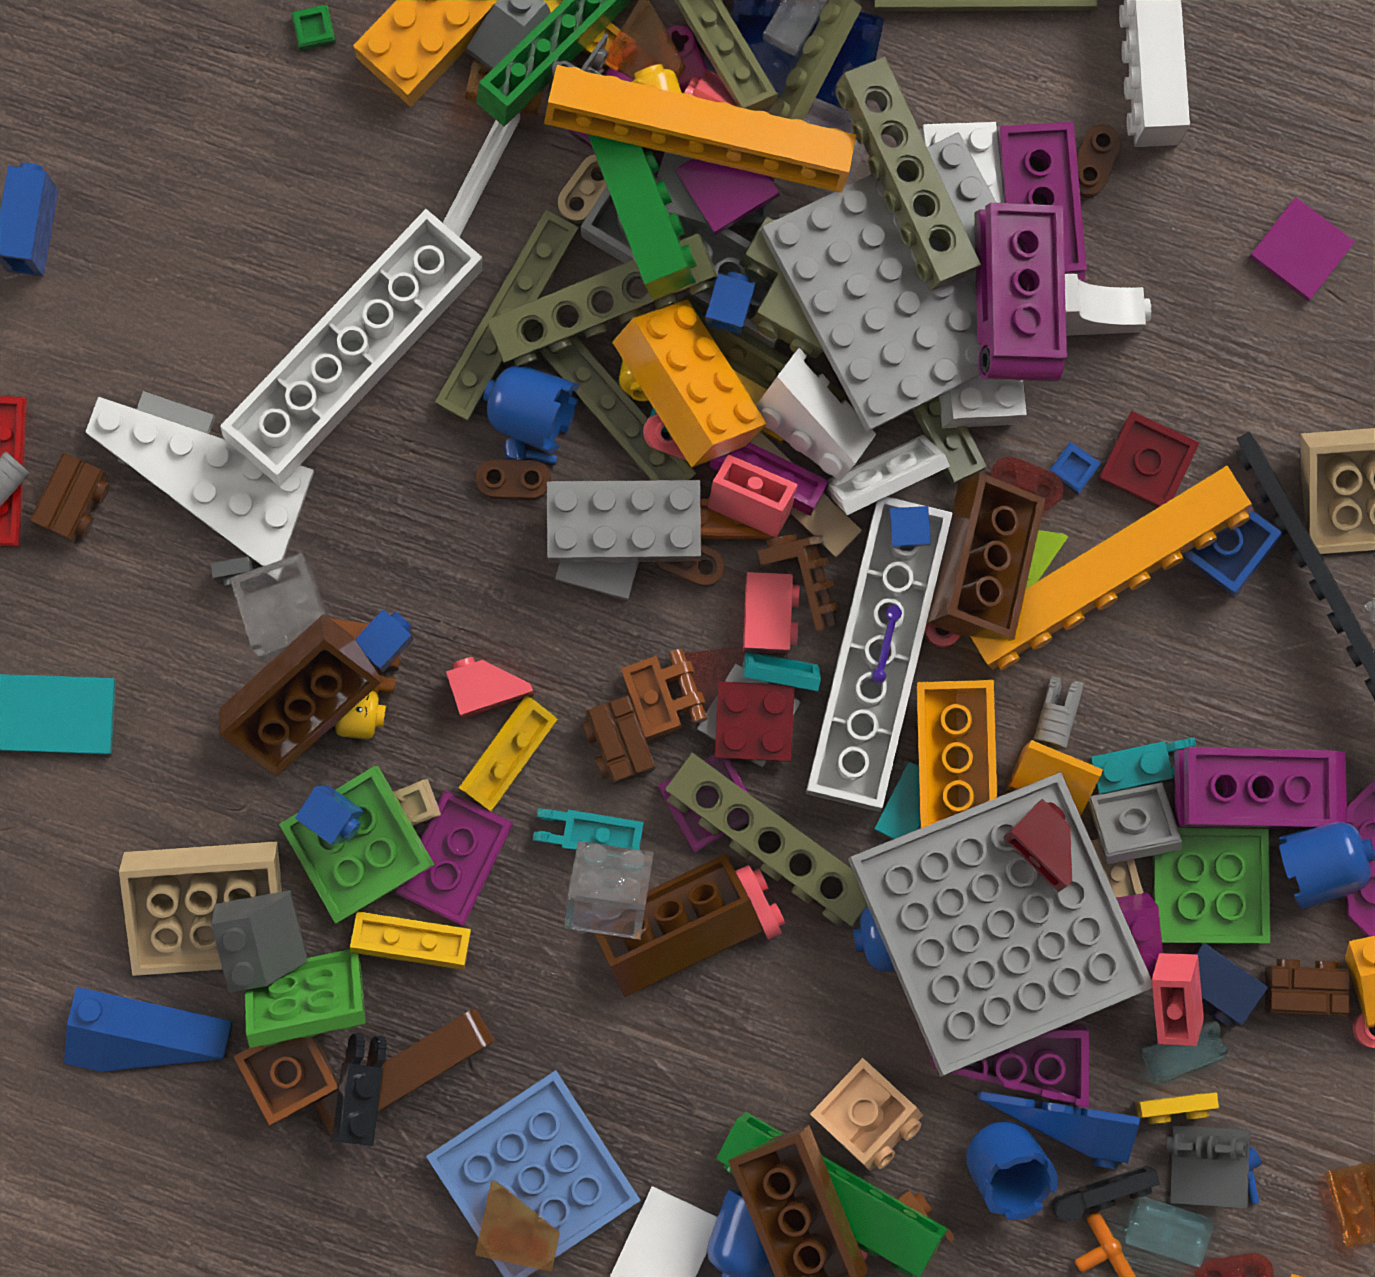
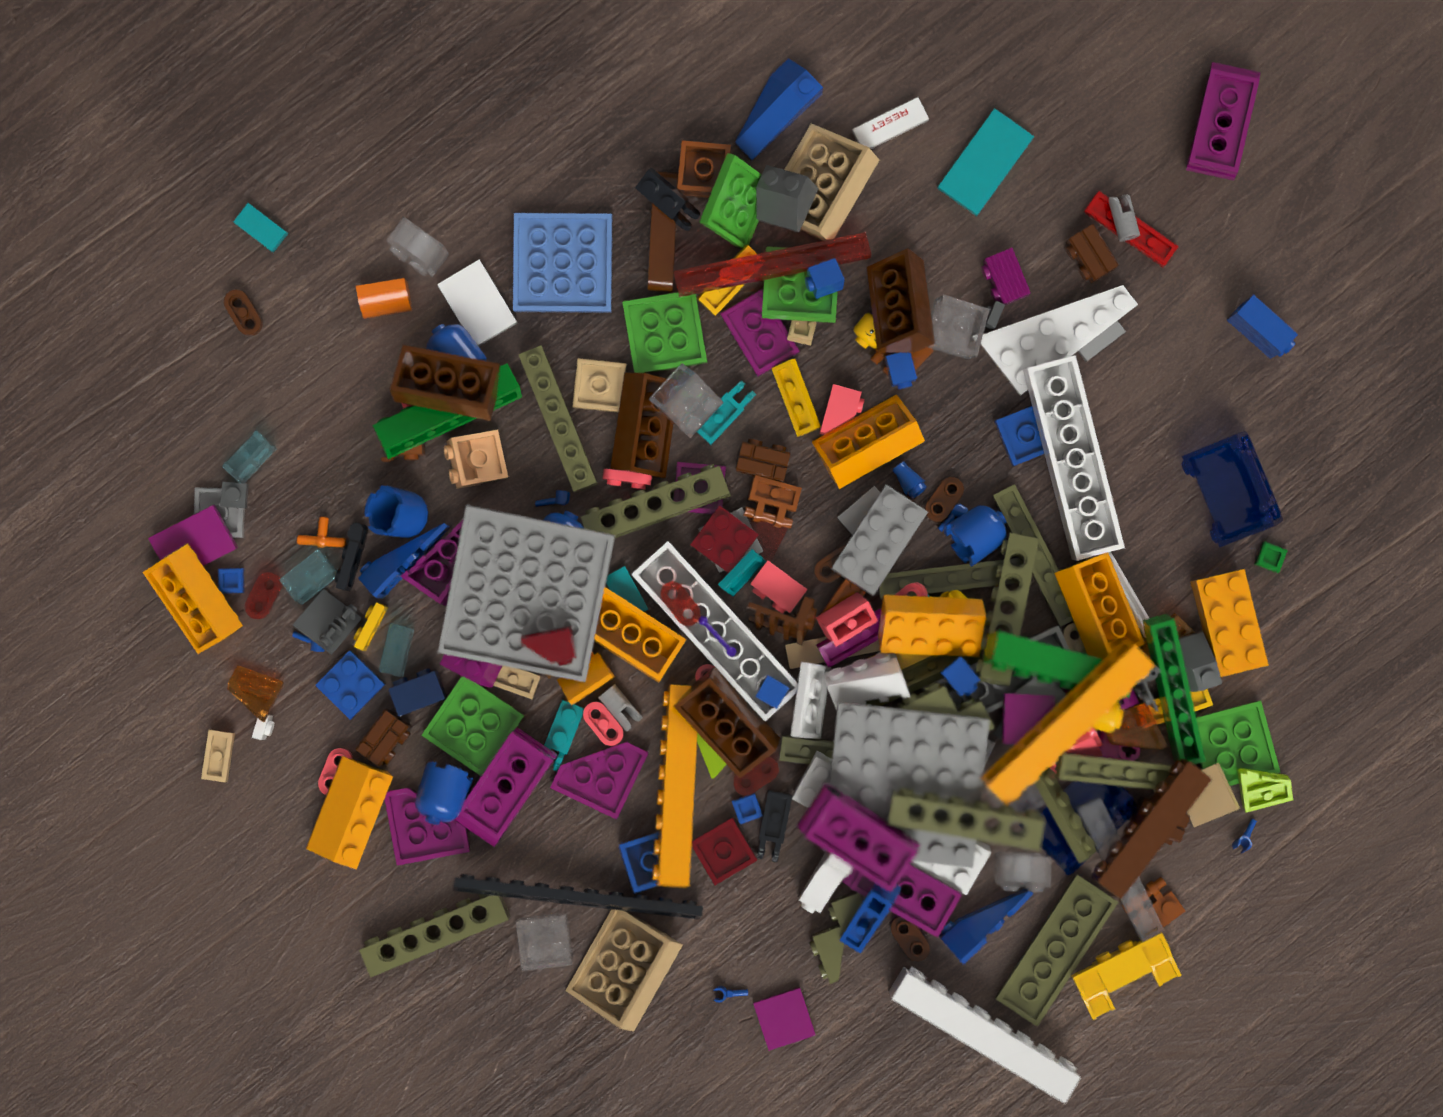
camera: 130 degrees right, 5 degrees up
clear orange wing [475,1180,560,1272] -> none
light grey tile [1088,782,1182,864] -> none
coral brick [1152,953,1204,1046] -> none
none -> blue plate [315,650,386,720]
none -> olive brick [518,346,598,493]
none -> blue hand [535,490,570,507]
none -> magenta plate [550,742,649,820]
none -> tan tile [572,358,627,412]
none -> coral plate [583,702,624,746]
none -> bright green plate [623,290,707,373]
none -> clear red plate [660,581,701,626]
none -> clear red plate [674,232,872,297]
none -> blue hand [713,986,748,1003]
none -> black hinge [757,790,793,862]
none -> olive arch [809,891,863,984]
none -> light orange slope [812,394,925,489]
none -> blue slope [839,882,901,954]
none -> white tile [852,97,929,149]
none -> blue cone [893,462,927,499]
none -> blue wedge [939,887,1034,964]
none -> magenta brick [981,248,1031,305]
none -> blue plate [994,406,1044,466]
none -> clear brick [995,852,1051,892]
none -> light orange brick [1055,552,1145,660]
none -> clear blue windscreen [1182,431,1283,547]

